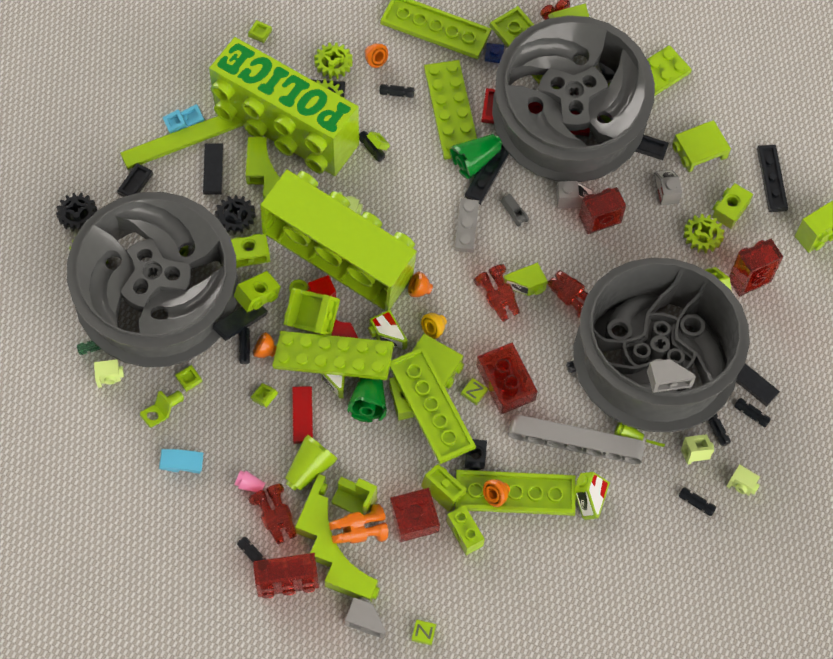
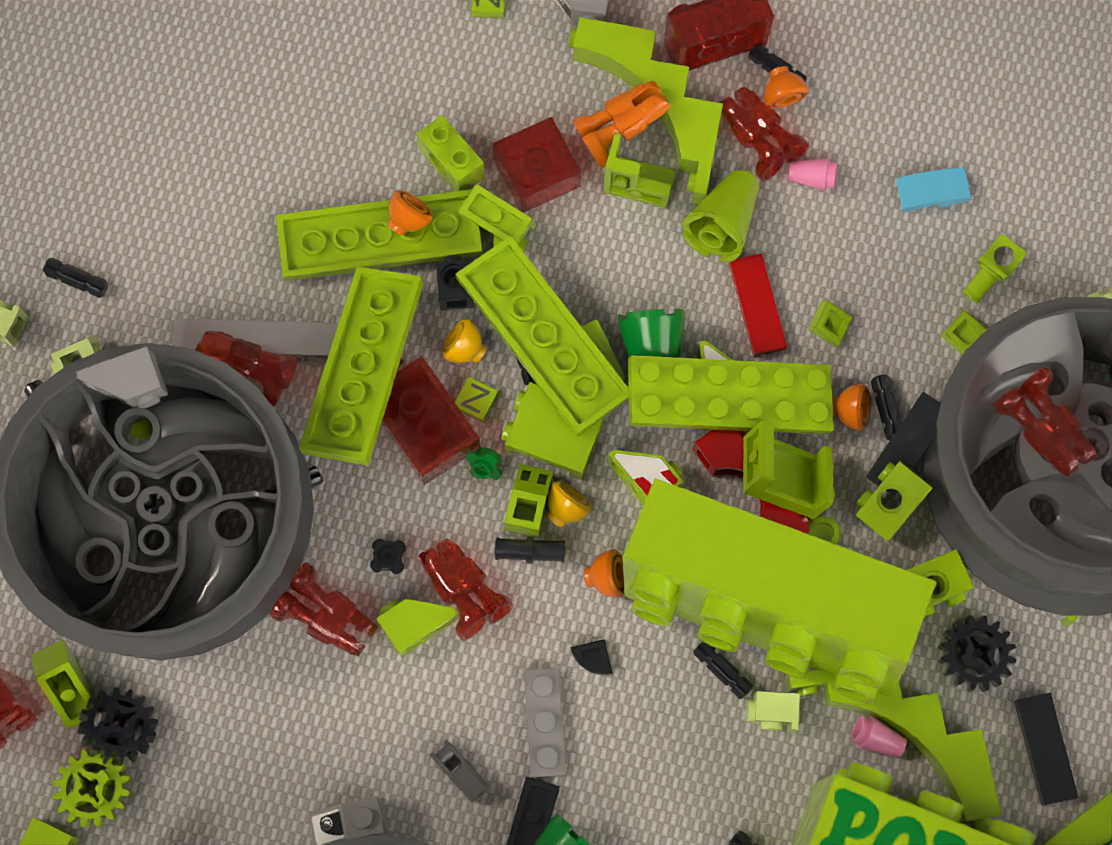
camera: 170 degrees right, 10 degrees up
slope [574,472,610,520] -> none
clear red brick [579,187,626,234] -> none
none -> black gear [77,687,158,766]
none -> clear red piece [195,331,297,407]
none -> lime plate [299,267,424,466]
none -> black plate [370,539,406,575]
none -> yellow brick [441,319,487,363]
none -> green plate [466,447,502,480]
none -> black pin [495,536,566,564]
none -> lime slope [504,464,554,538]
none -> black tile [570,639,613,676]
none -> orange brick [764,66,809,109]
none -> clear red piece [992,366,1097,477]

